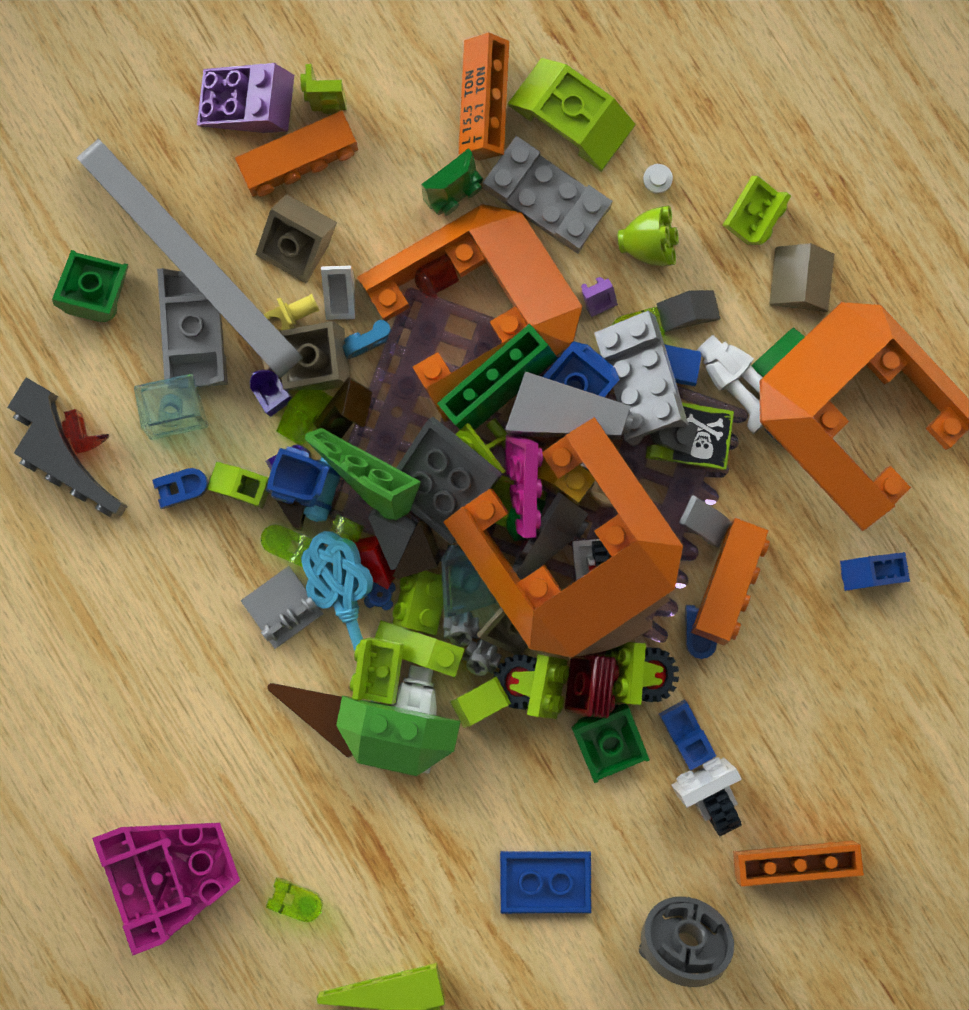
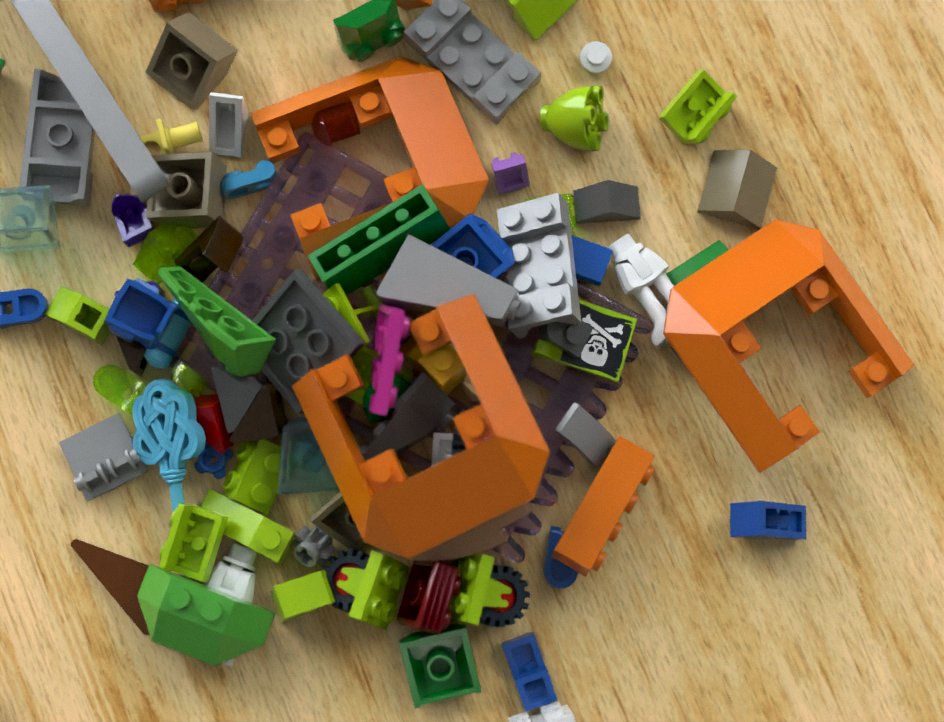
camera: 10 degrees right, 5 degrees down
light grey gear [443,609,479,647] -> none

